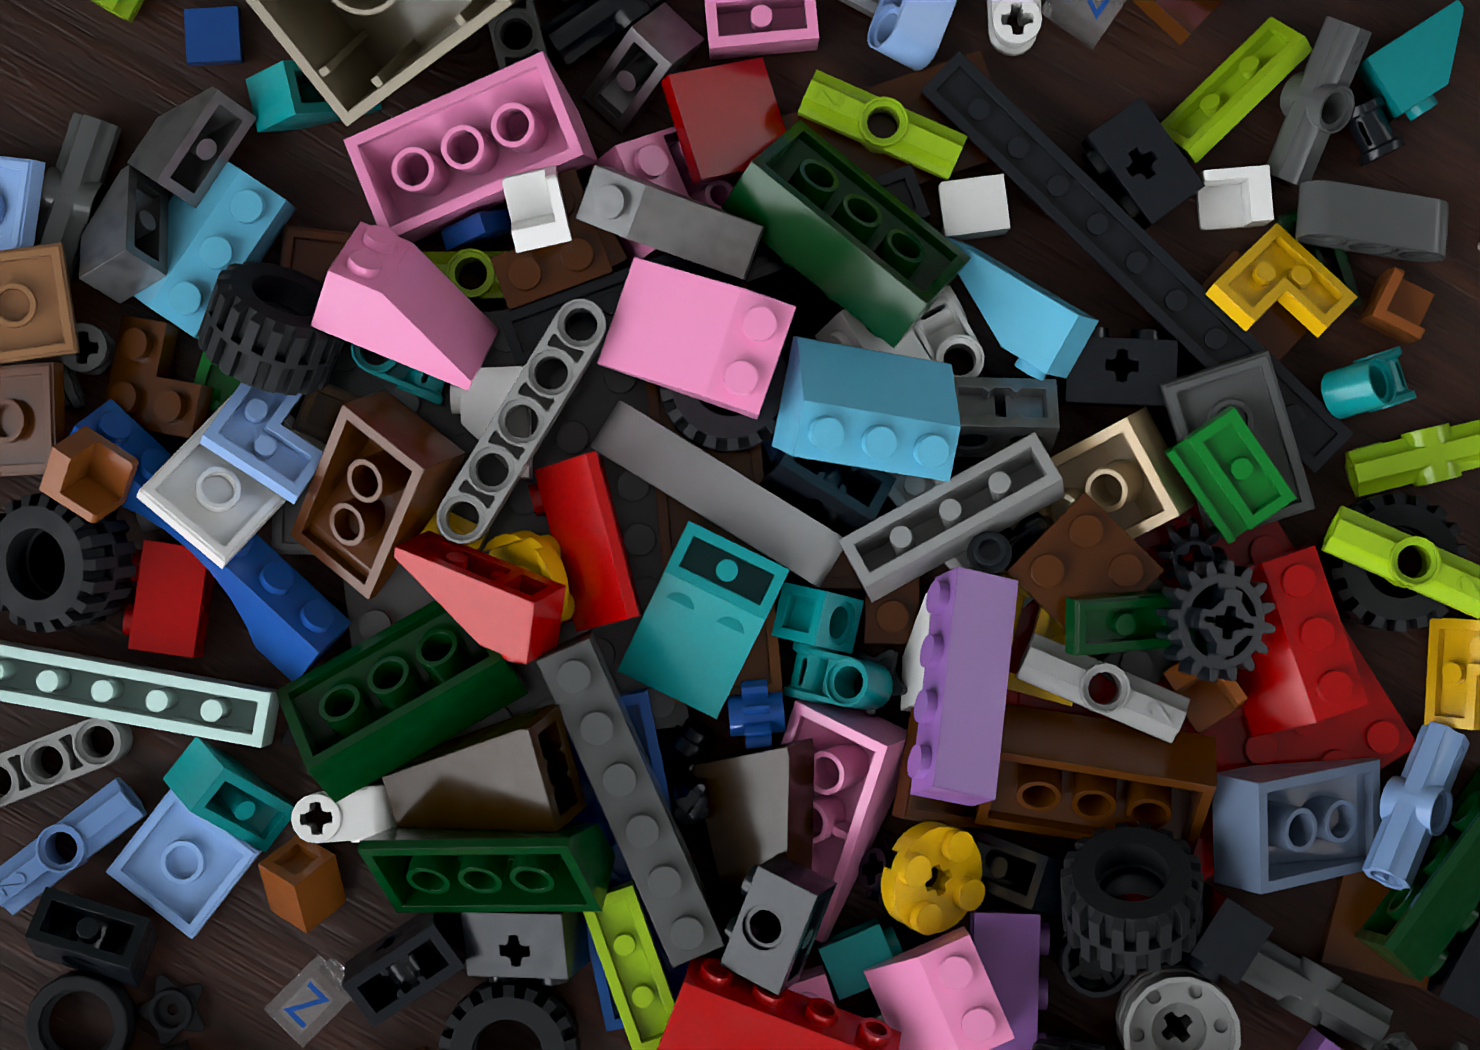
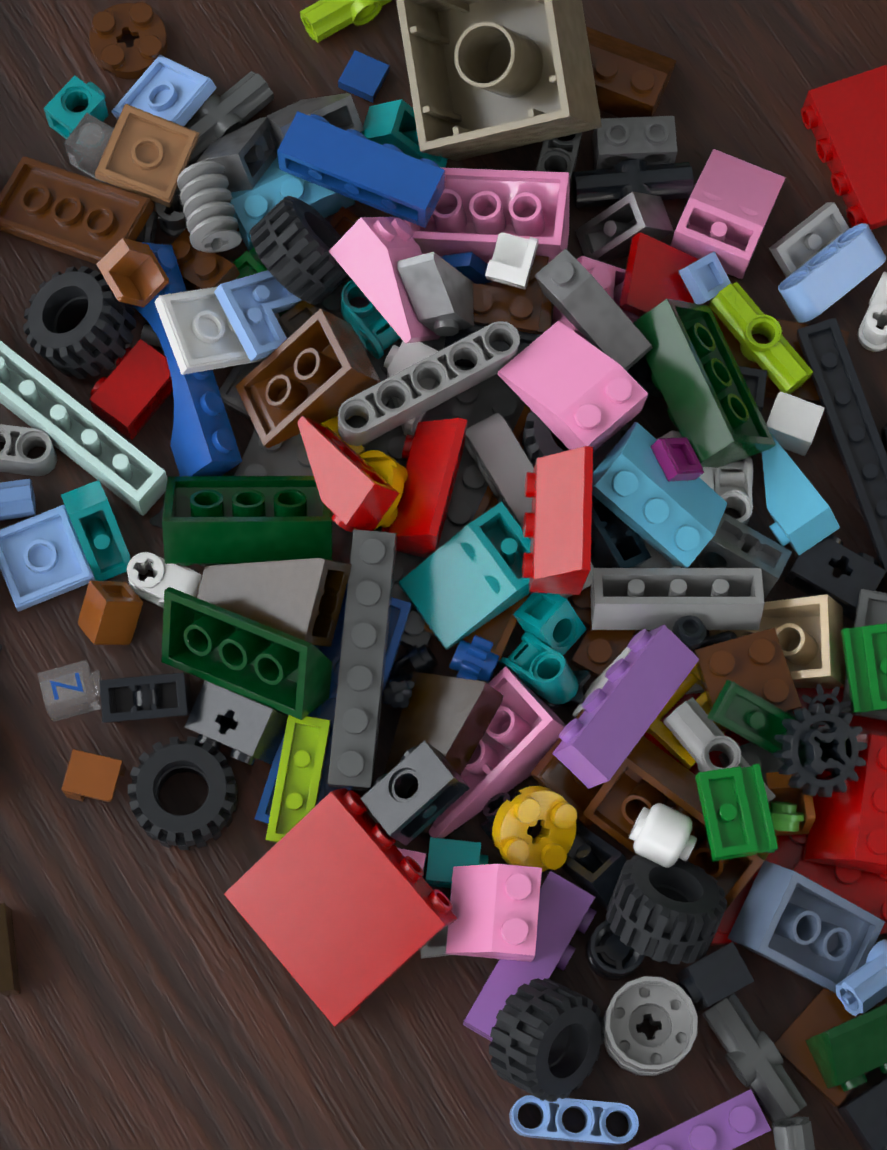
camera: 20 degrees right, 15 degrees down
none -> light grey piece [177,161,242,253]
none -> blue brick [277,111,445,228]
none -> flat silver slope [397,252,474,336]
none -> slope [522,446,593,595]
none -> white head [629,803,697,868]
none -> magenta tile [650,437,704,482]
none -> light blue plate [678,251,732,304]
none -> green plate [695,764,778,861]
none -> bright green plate [770,801,805,832]

